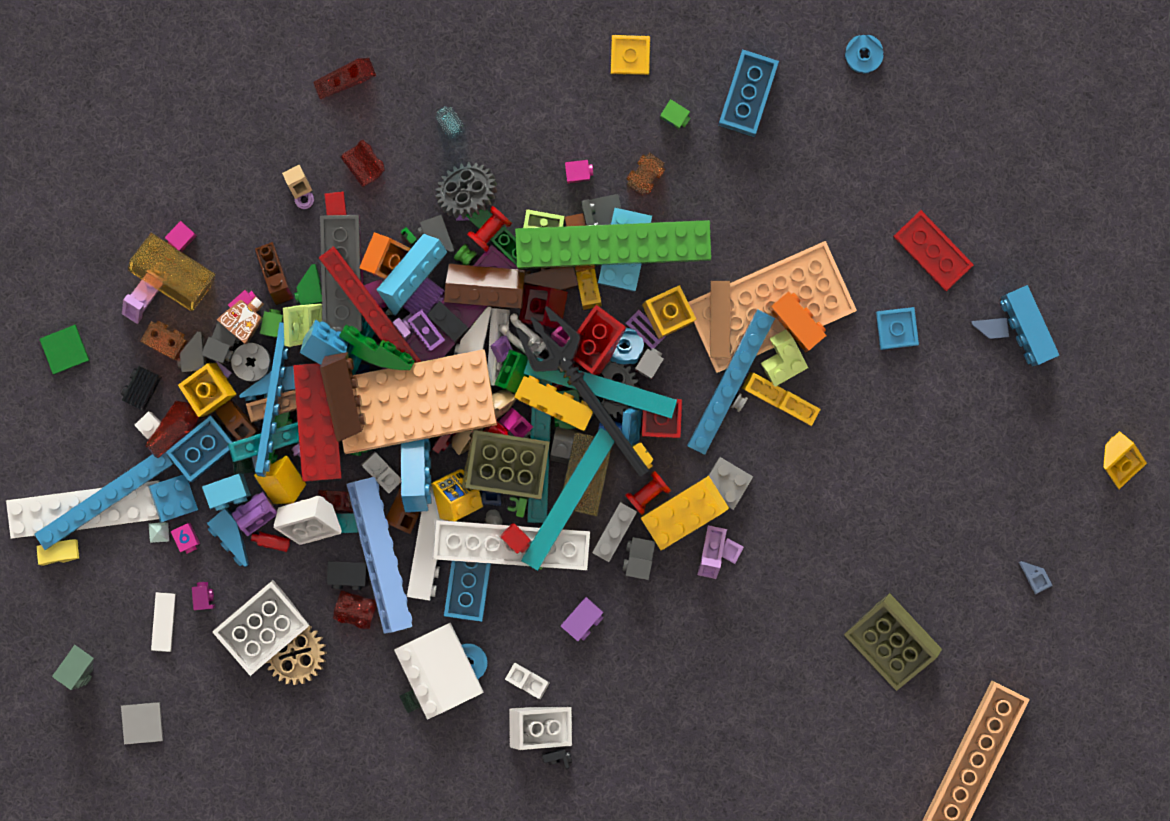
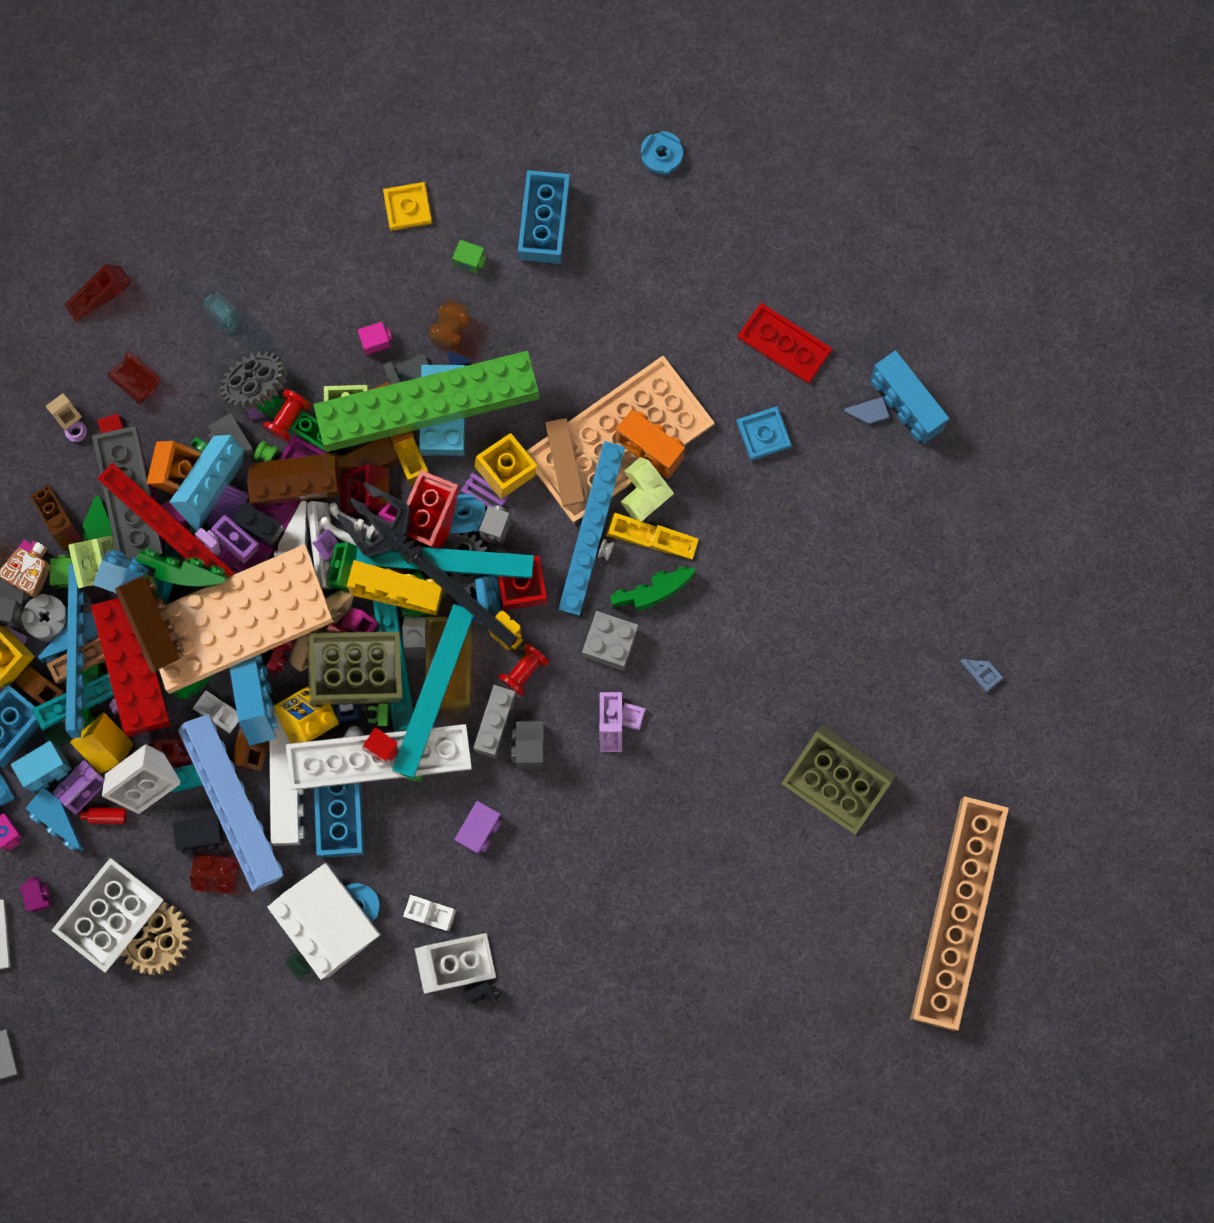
camera: 10 degrees left, 10 degrees down
yellow brick [641,476,729,550] -> none
yellow slope [1104,431,1147,489] -> none
none -> dark blue slope [448,351,472,366]
none -> green slope [610,566,695,611]

